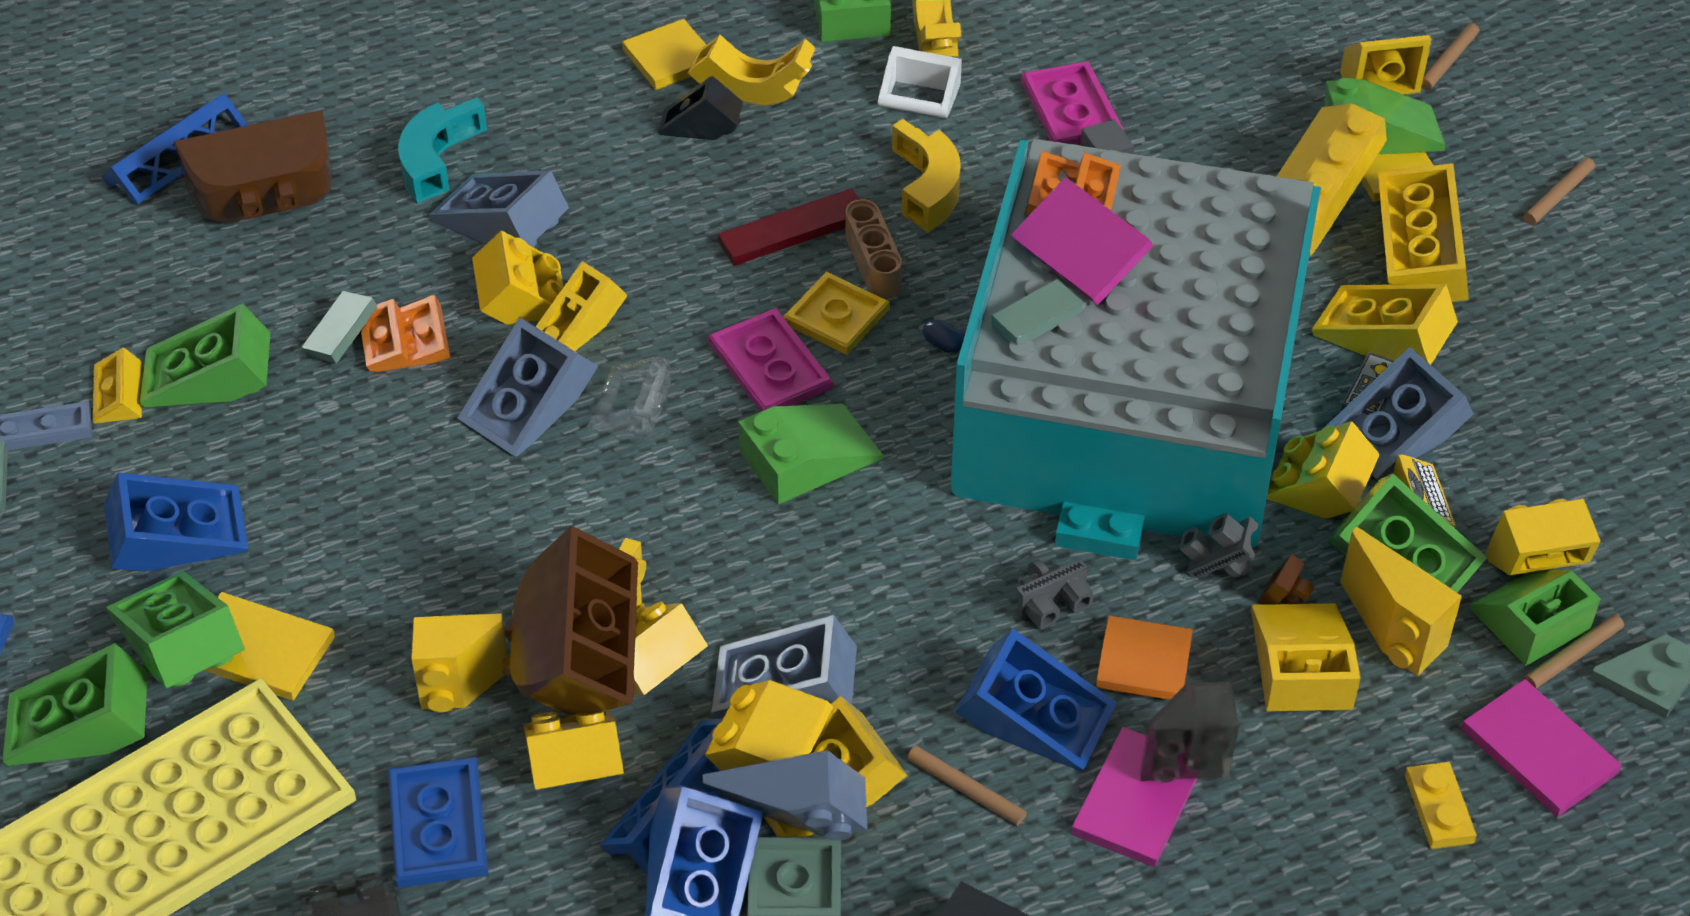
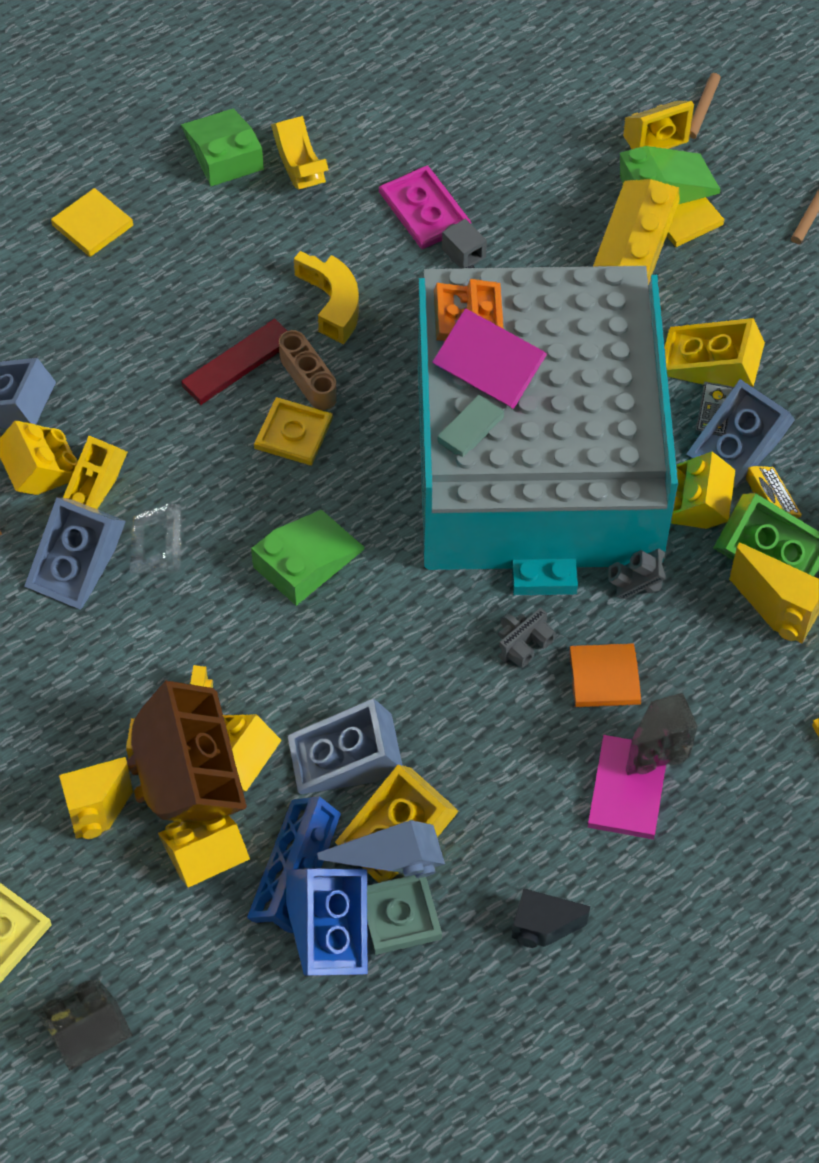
camera: 15 degrees left, 10 degrees up
blue tile [388,757,488,888] -> none
black slope [658,76,743,140] -> none
yellow arch [688,35,816,106] -> none
yellow slope [705,680,833,771] -> none
dark pink tile [708,308,833,412] -> none
white tile [878,46,962,119] -> none
medium nougat bar [907,745,1027,827] -> none
dark blue arm [923,320,967,352] -> none
blue slope [955,629,1117,771] -> none
yellow slope [1251,603,1361,711] -> none
reddish brown tile [1257,554,1314,605] -> none
yellow slope [1378,163,1469,302] -> none

